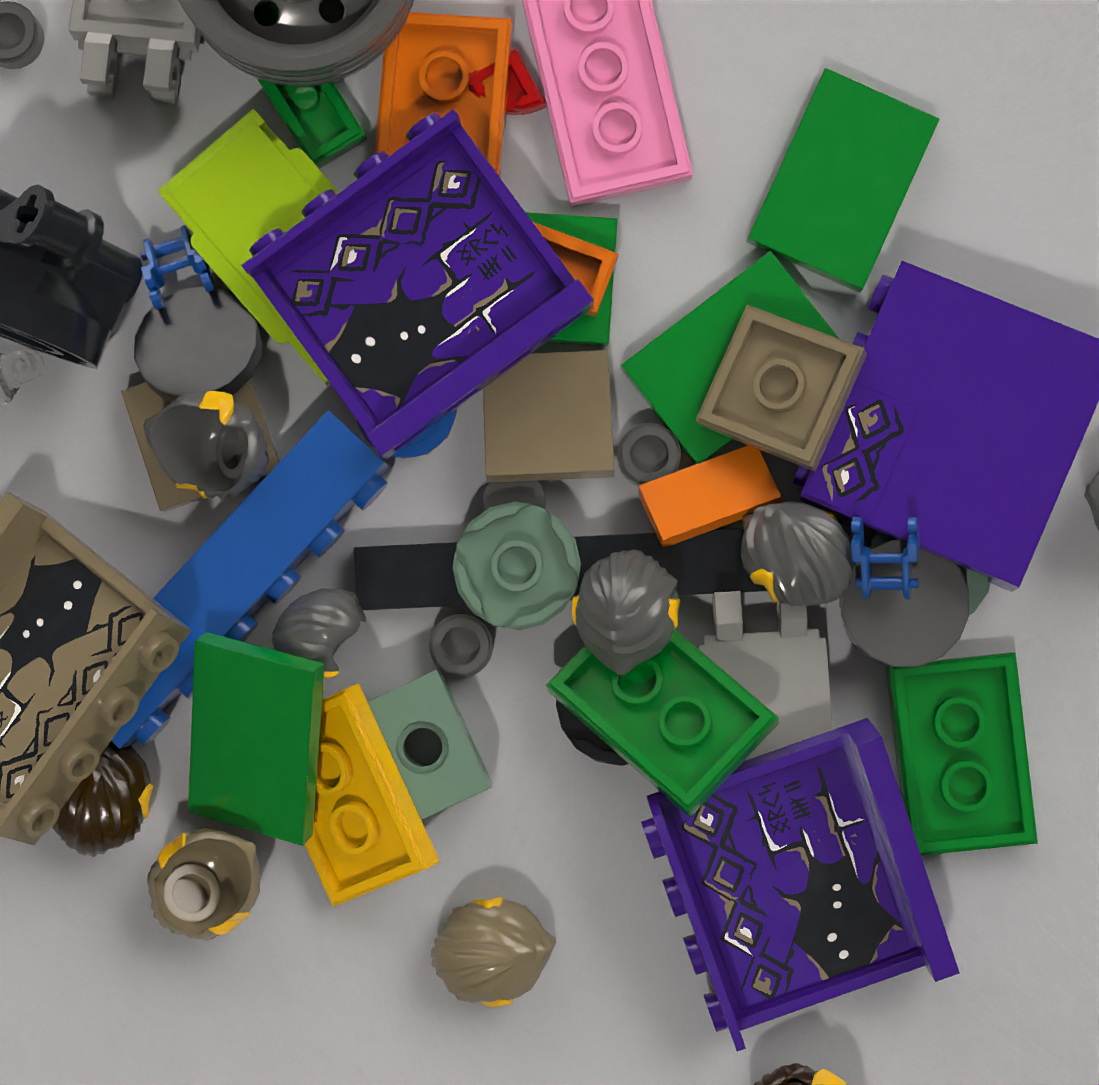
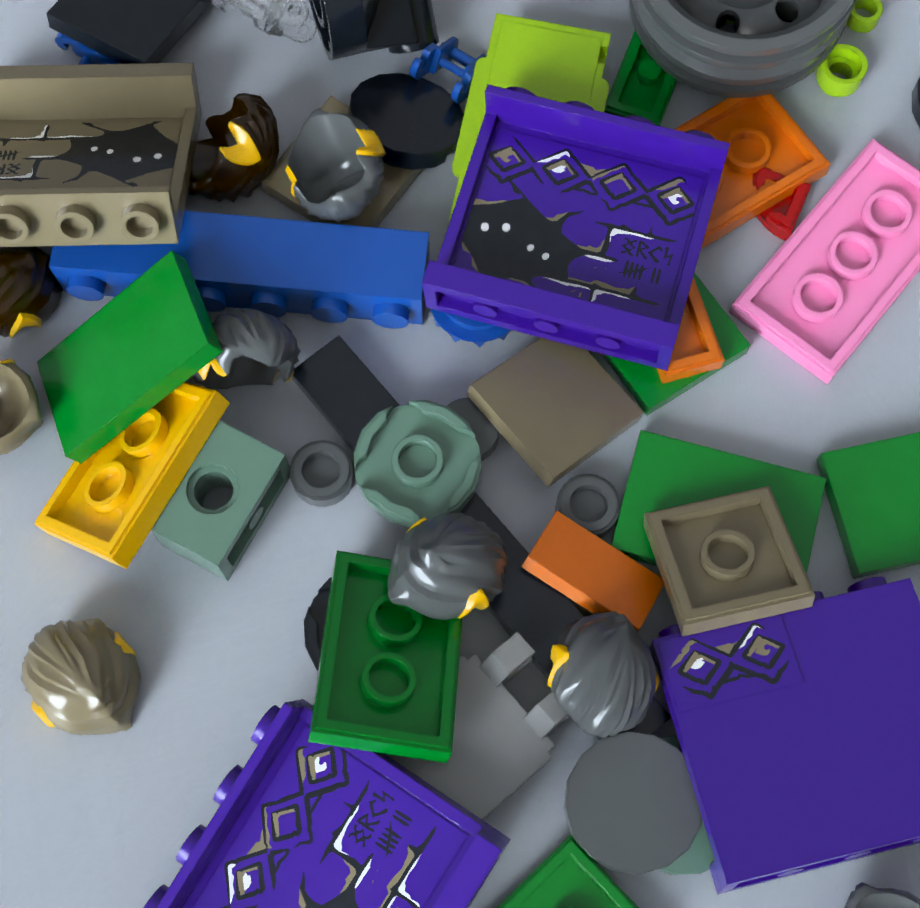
camera: 50 degrees right, 15 degrees down
blue piece [851,517,920,600] -> none
none -> dark brown hair [188,93,279,203]

